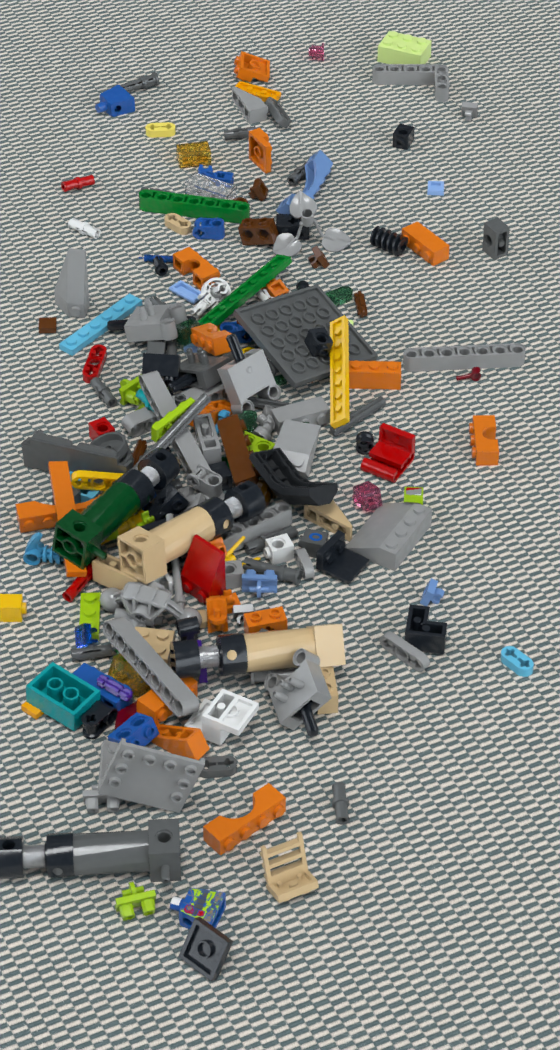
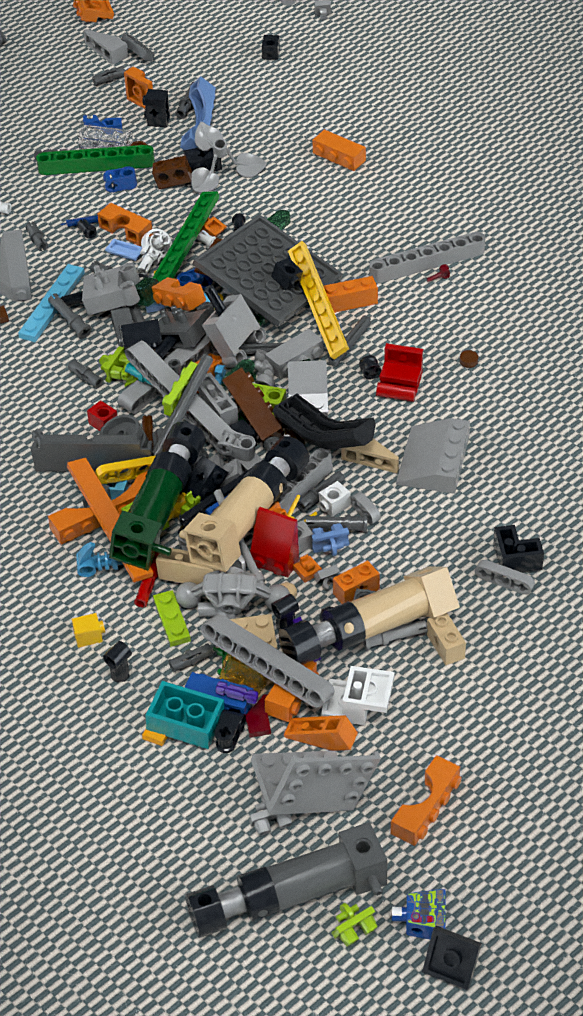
camera: 15 degrees left, 5 degrees up
clear blue tile [75,623,98,648] -> none
red beam [82,344,107,384] -> none
blue brick [107,712,159,747] -> none
light yellow beam [145,122,176,138] -> none
tan beam [164,213,191,235] -> none
clear yellow brick [176,141,211,169] -> none
dark grey beam [199,755,237,779] -> none
orange hips [206,595,228,633] -> none
light orange tile [235,81,281,102] -> none
reddish brown tile [248,178,268,201] -> none
tan plate [260,832,319,903] -> none
light grey piece [264,648,331,737] -> none
dark grey brick [298,528,329,558] -> none
reddish brown tile [308,245,330,269] -> none
black bracket [316,530,370,584] -> none
dark grey pin [332,782,350,825] -> none
clear pink brick [352,481,382,512] -> none
reddish brown axle [354,291,368,318] -> none
black piece [370,226,408,256] -> none
lime slope [404,487,424,505] -> none
medium blue tile [420,578,445,606] -> none
light blue tile [427,181,444,196] -> none
orange arch [469,415,499,466] -> none
dark grey brick [482,217,510,260] -> none
none -> dark grey pin [25,221,48,251]
none -> dark grey pin [48,293,92,339]
none -> black piece [103,641,132,683]
none -> black brick [143,89,170,128]
none -> reddish brown tile [459,350,479,368]

